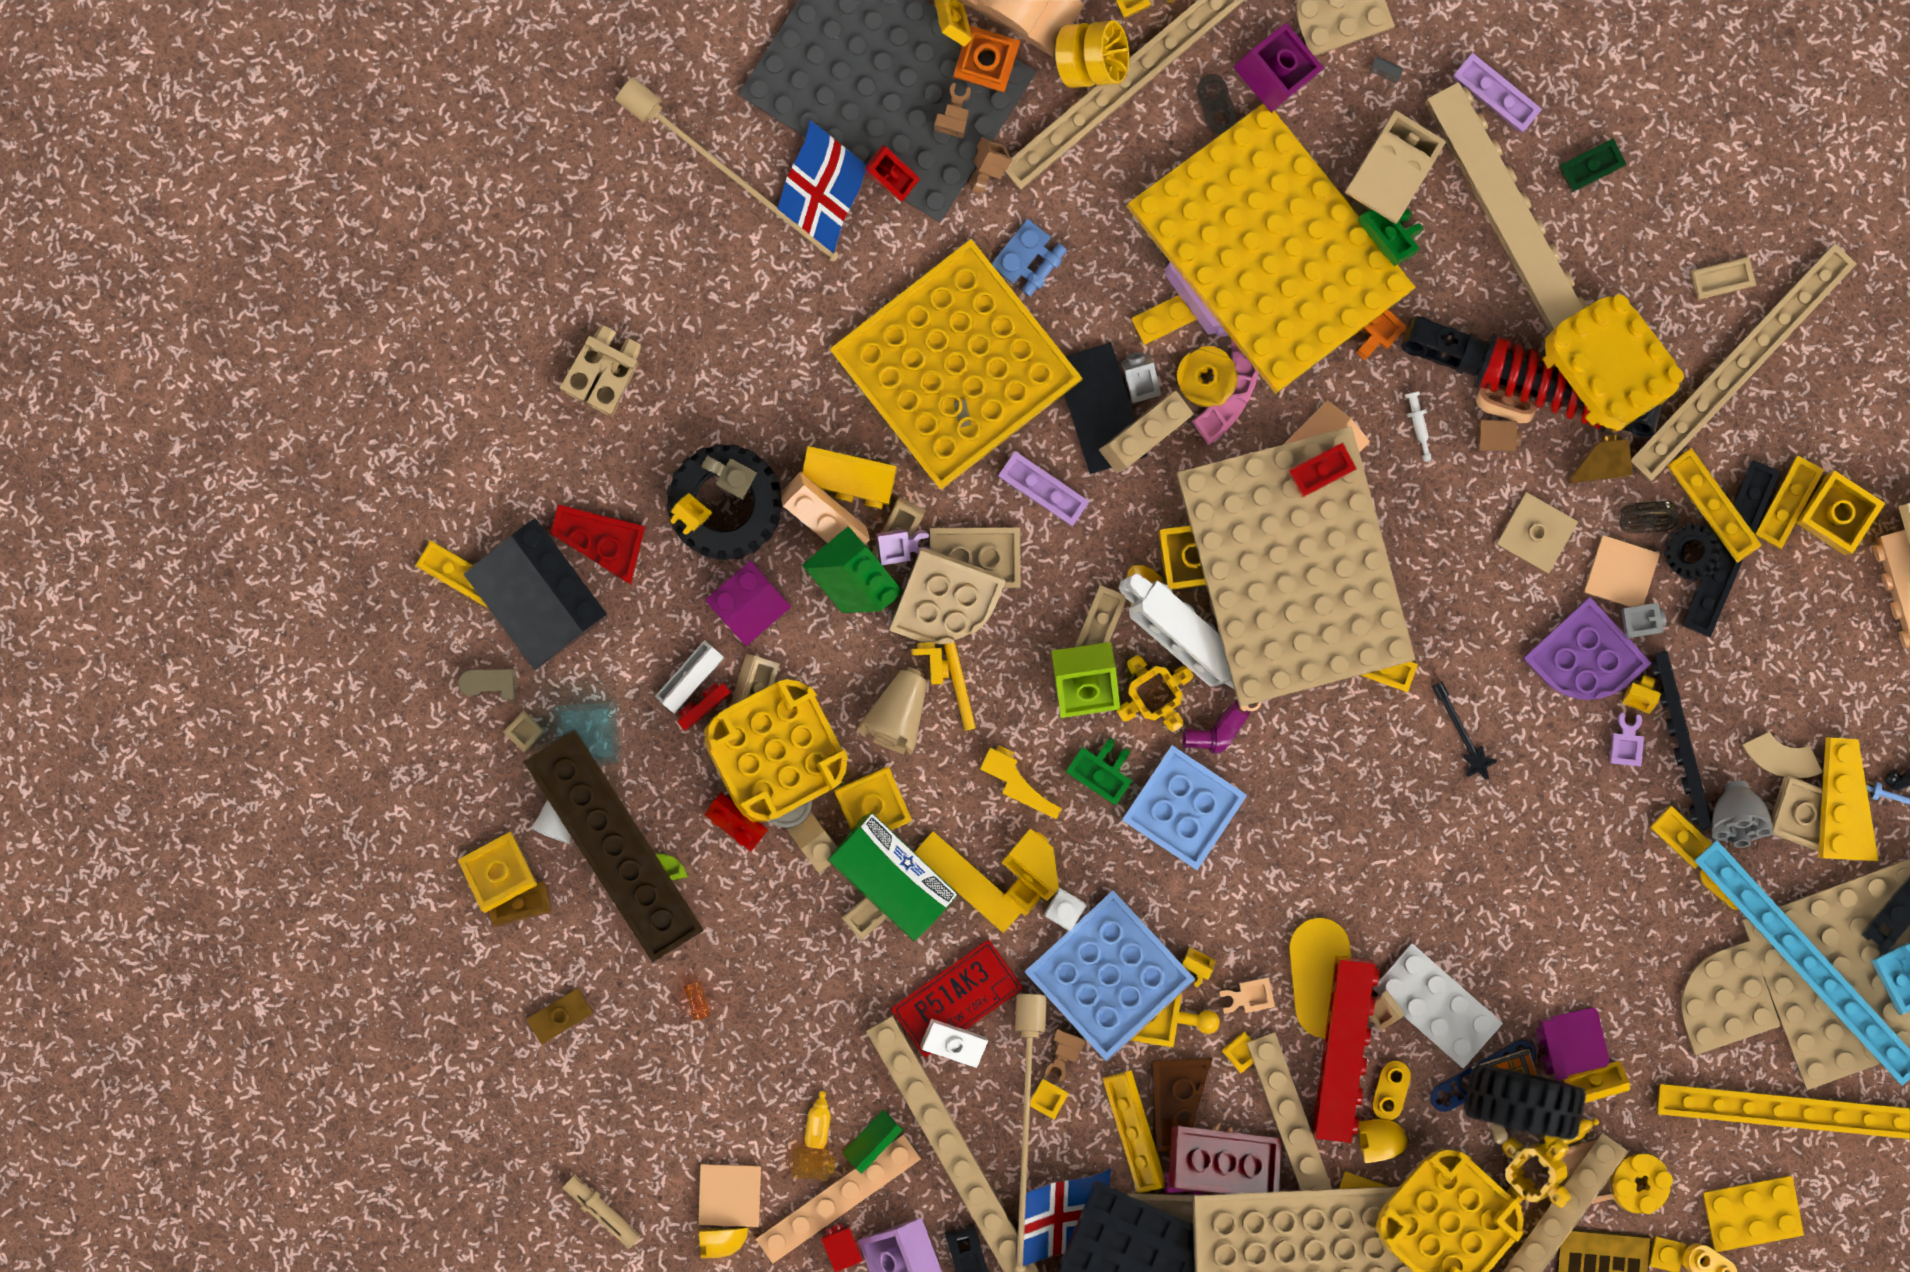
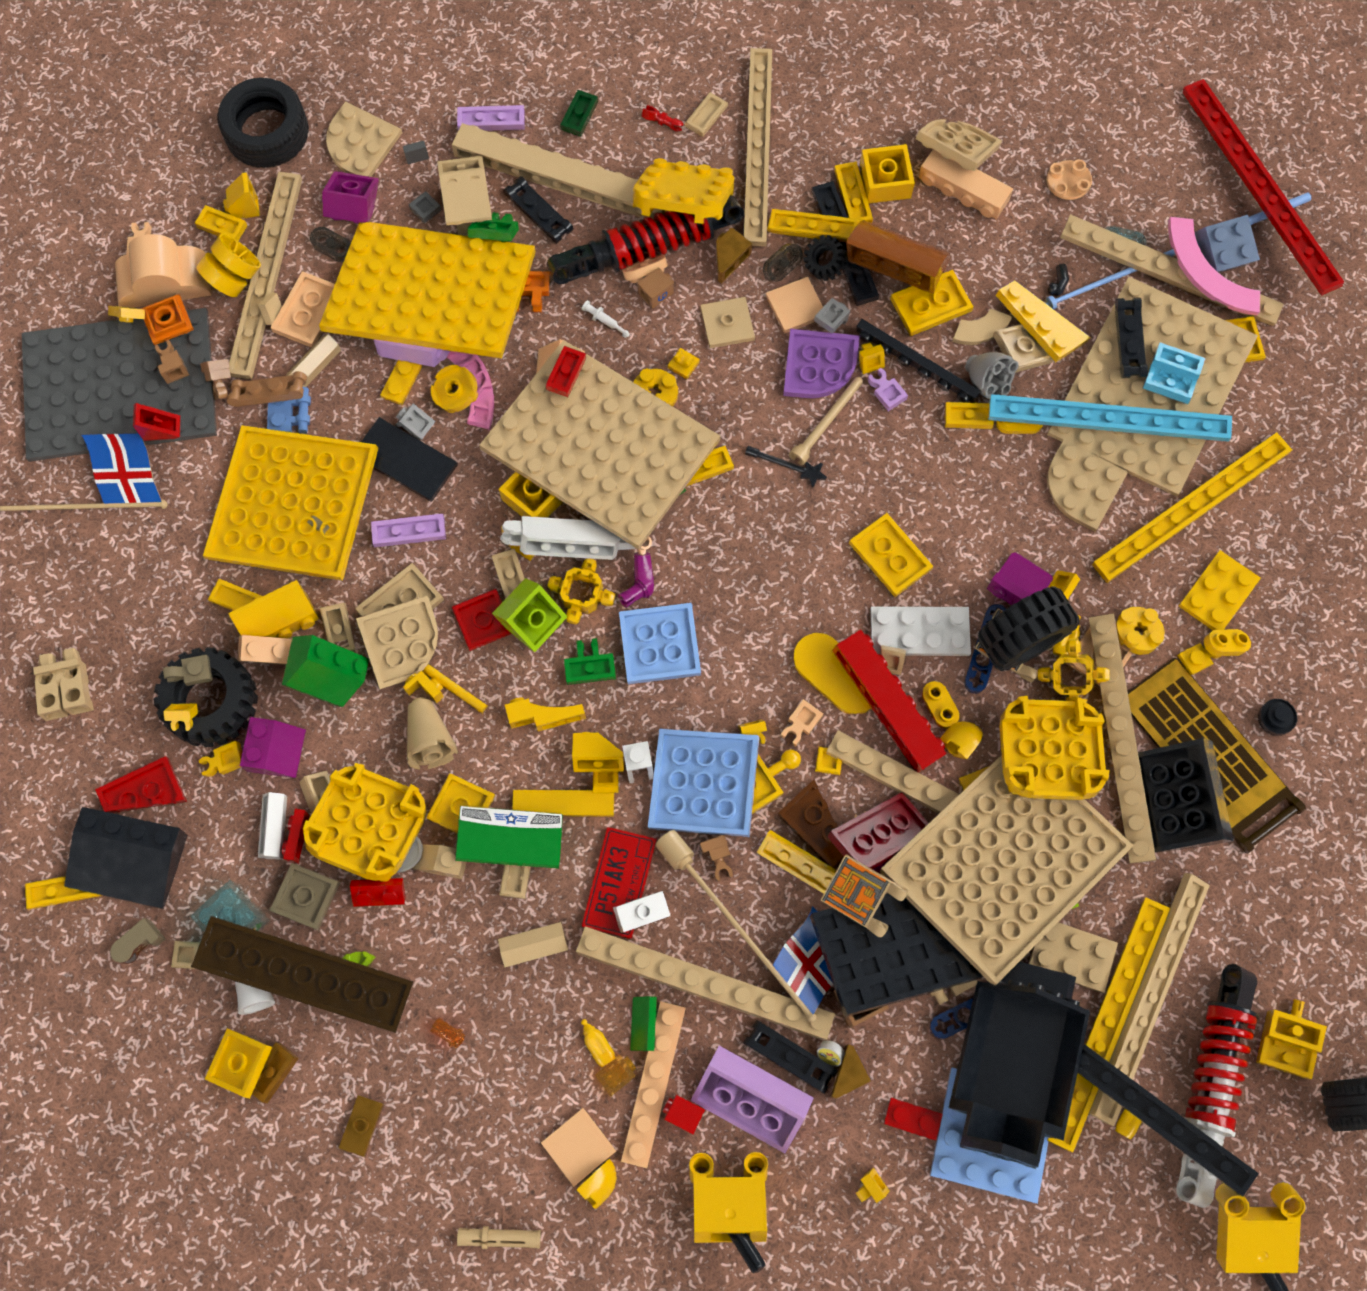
camera: 40 degrees left, 15 degrees down
lavender plate [876,529,930,565] -> none
yellow plate [1030,1078,1069,1120] -> none
tan brick [1099,391,1194,473] -> none
none -> yellow plate [199,741,243,777]
none -> yellow tile [208,579,262,611]
none -> medium nougat plate [227,371,307,407]
none -> tan tile [258,293,282,325]
none -> dark tan plate [269,863,340,931]
none -> light nougat plate [271,271,335,348]
none -> tan piece [285,334,341,387]
none -> dark grey plate [409,191,442,224]
none -> red tile [452,588,512,651]
none -> tan piece [498,922,568,967]
none -> black plate [503,176,574,244]
none -> yellow plate [633,368,678,406]
none -> red piece [641,105,684,132]
none -> yellow tile [668,348,700,380]
none -> tan piece [789,377,863,465]
none -> flag [821,855,908,937]
none -> dark orange slope [846,220,951,294]
none -> yellow plate [849,513,934,597]
none -> yellow plate [890,270,973,337]

